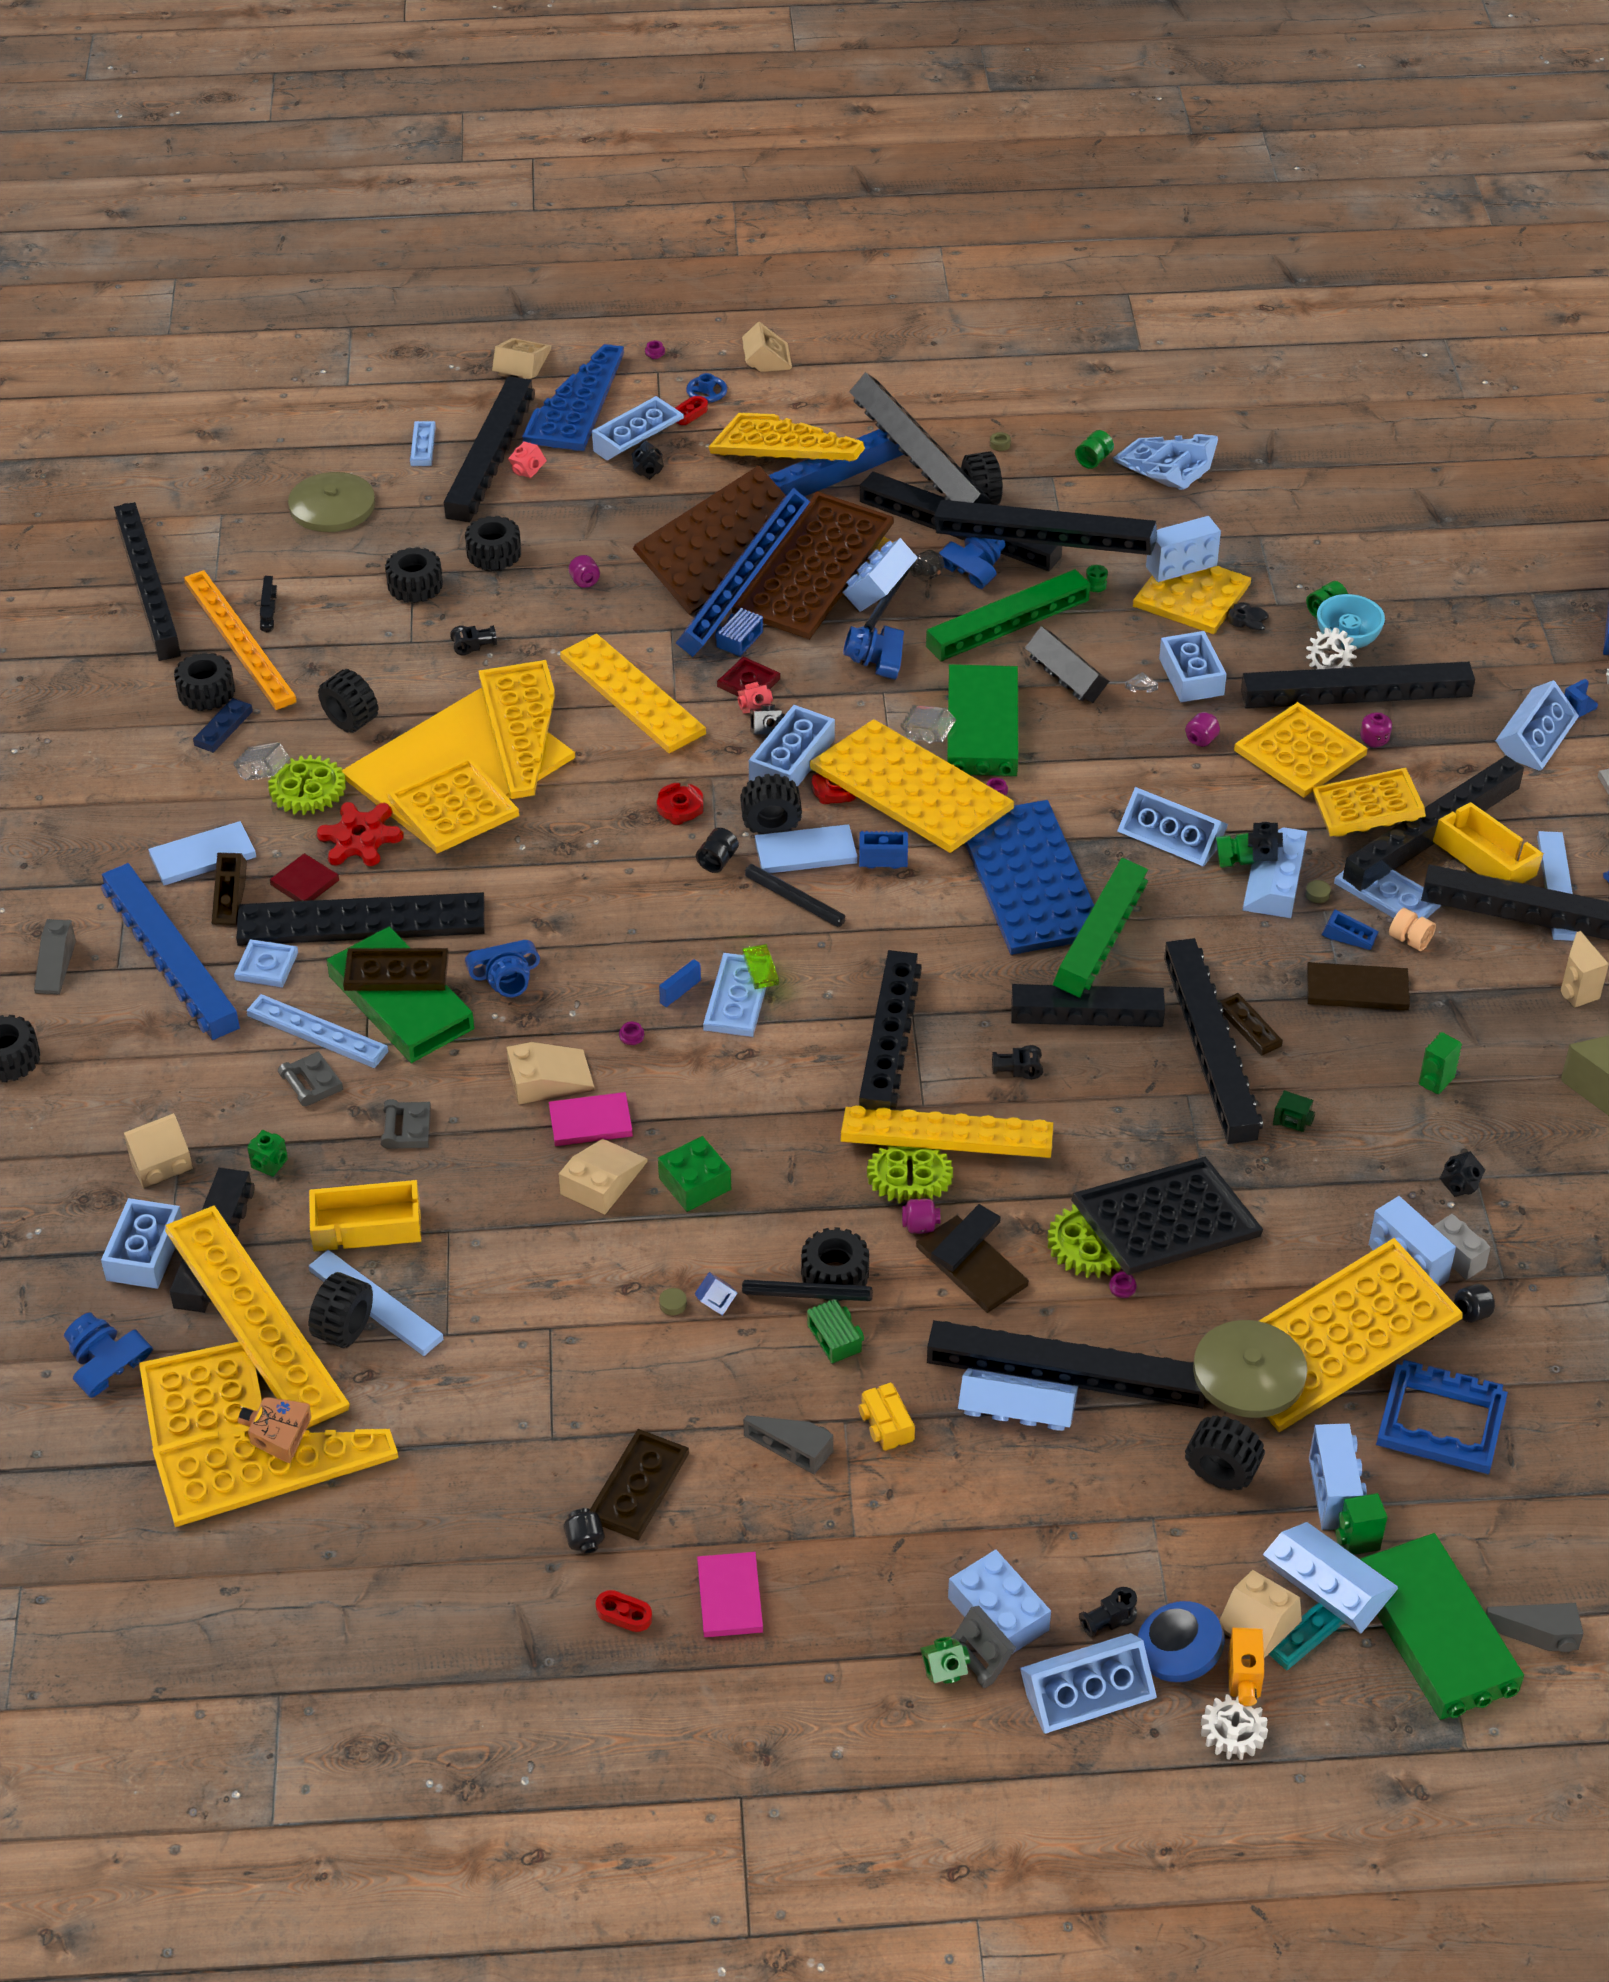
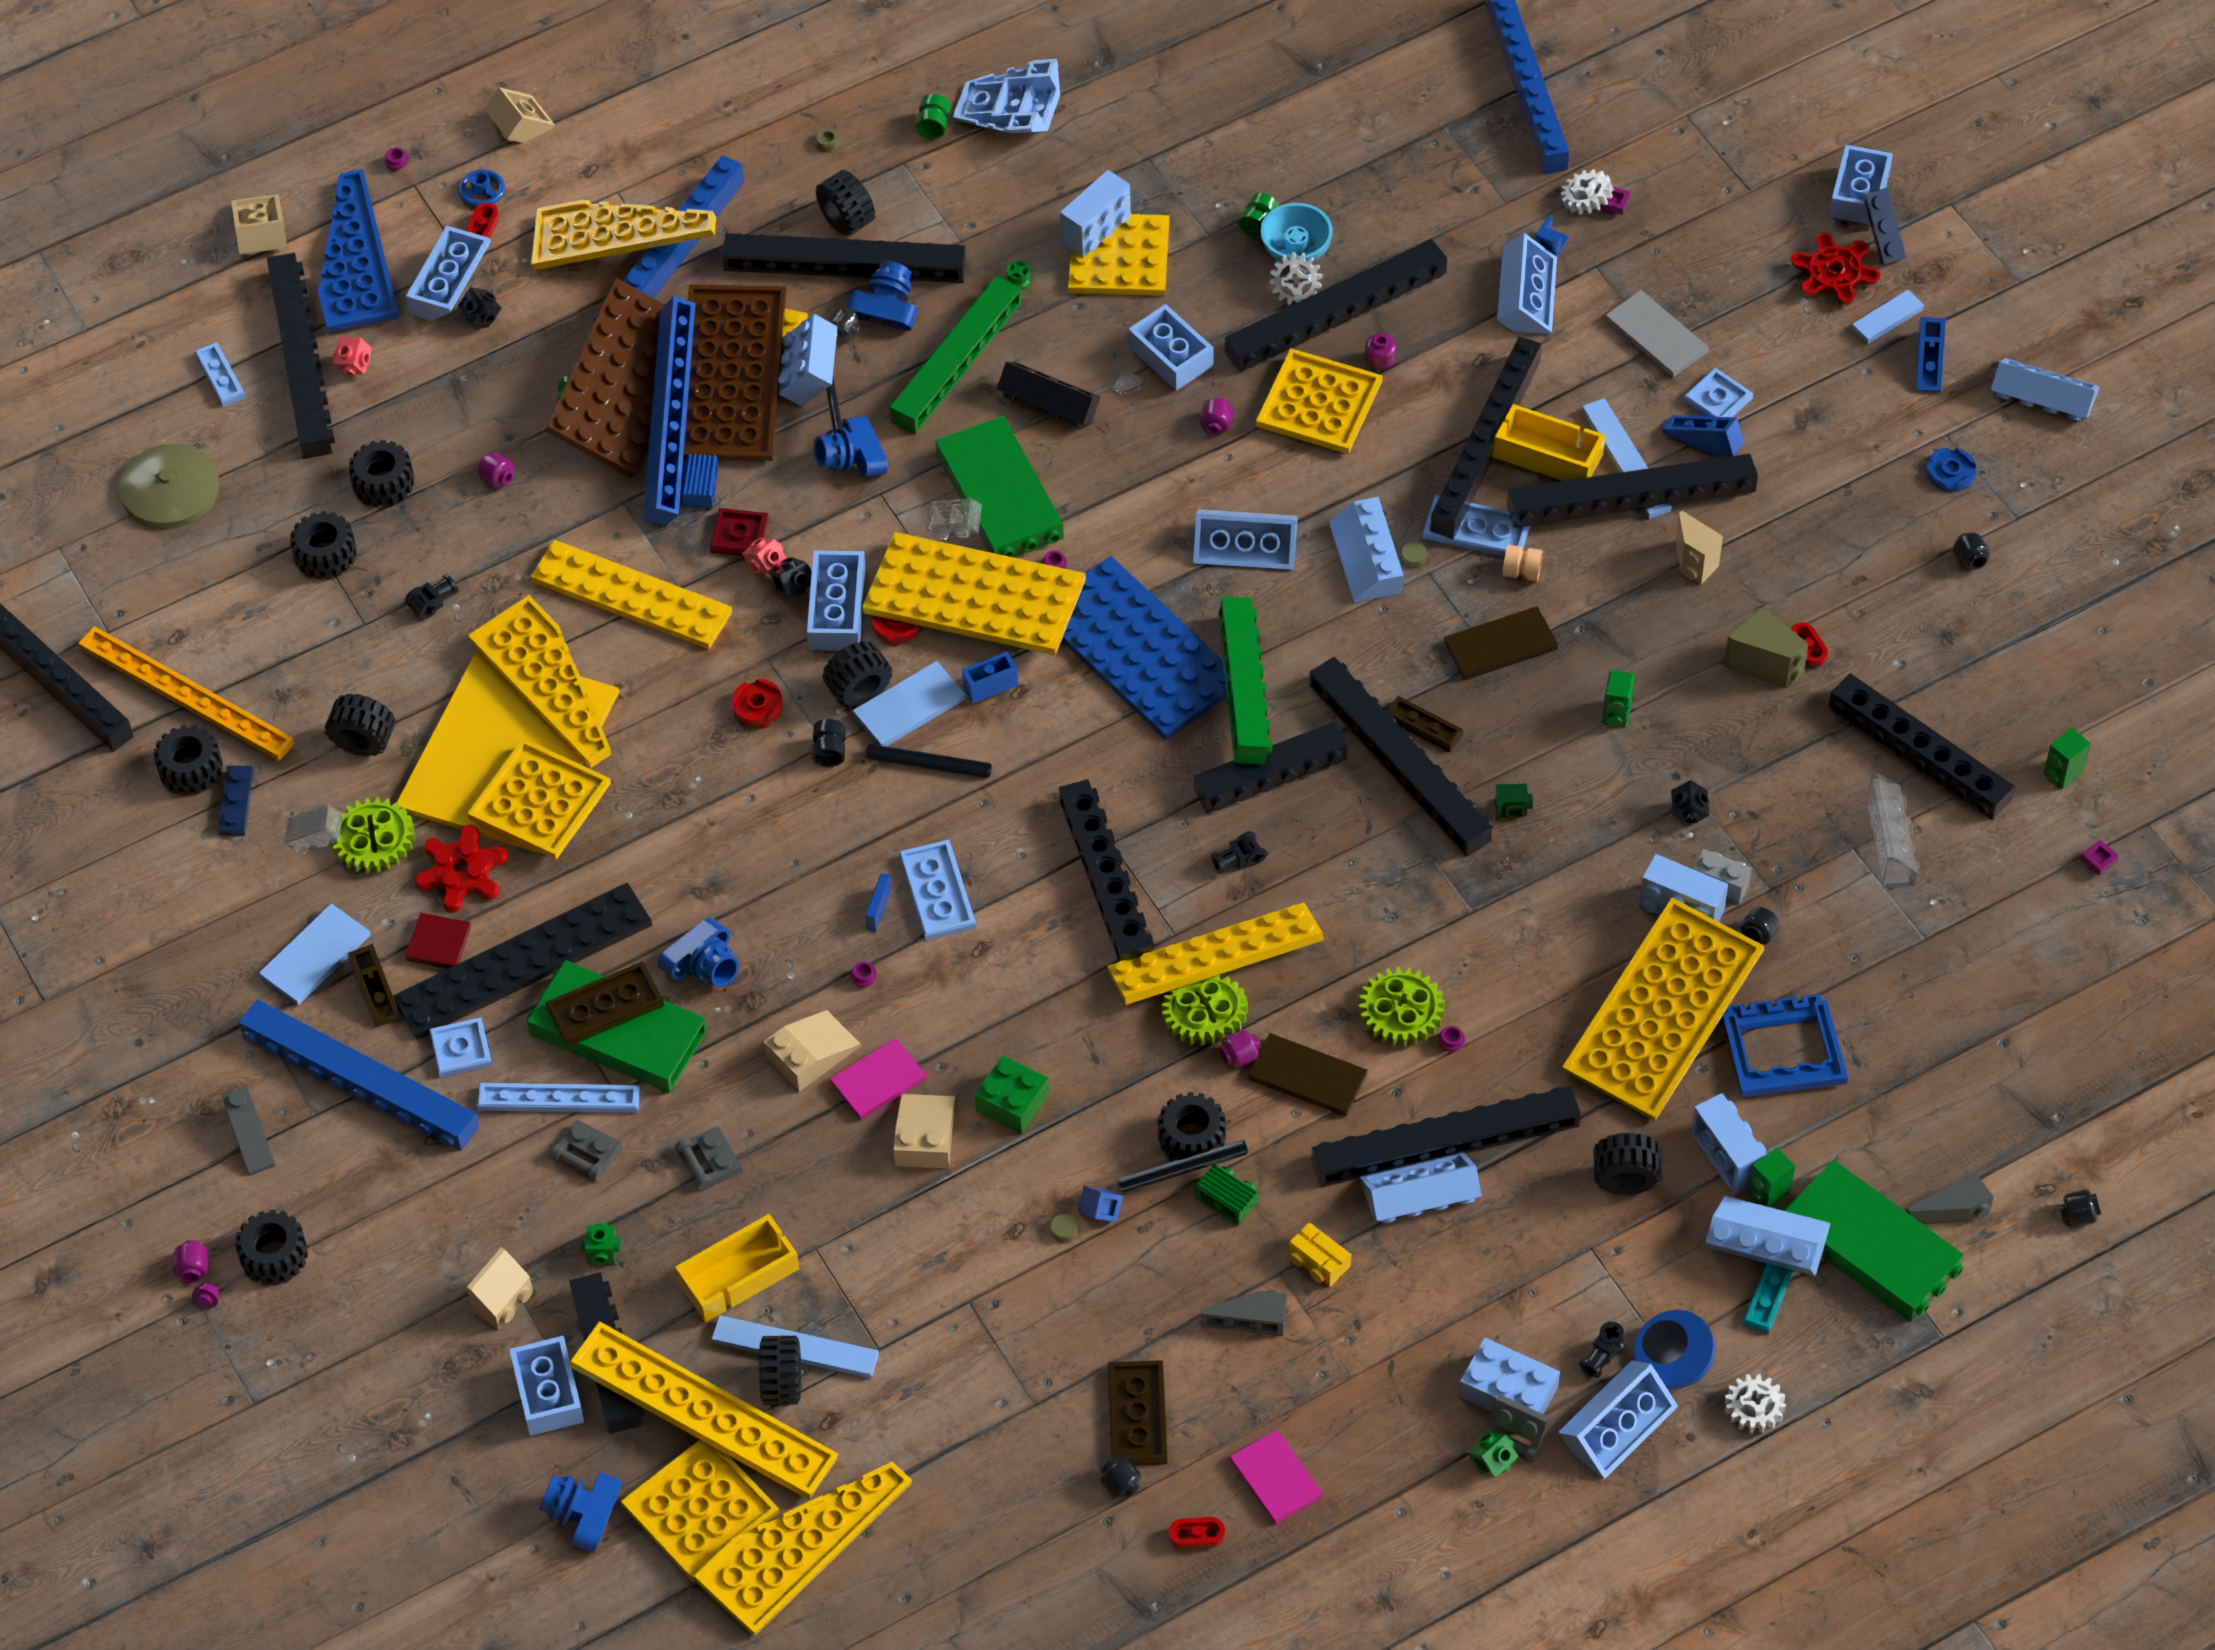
camera: 25 degrees left, 10 degrees up
nougat torso [238,1397,311,1463] -> none
black hinge [260,575,277,633] -> none
clear neon green tile [742,944,779,989] -> none
brick [849,372,992,504] -> none
black tile [931,1204,1001,1272] -> none
black brick [934,500,1157,555] -> none
black plate [1071,1156,1263,1275] -> none
olive dish [1193,1320,1307,1418] -> none
green wheel [1216,833,1254,868] -> none
tan slope [1219,1570,1302,1658] -> none
light orange torso [1227,1627,1264,1706] -> none
black plate [1228,602,1269,630] -> none
black brick [1248,822,1283,861] -> none
yellow plate [1313,768,1426,837] -> none
blue slope [1321,909,1379,950] -> none

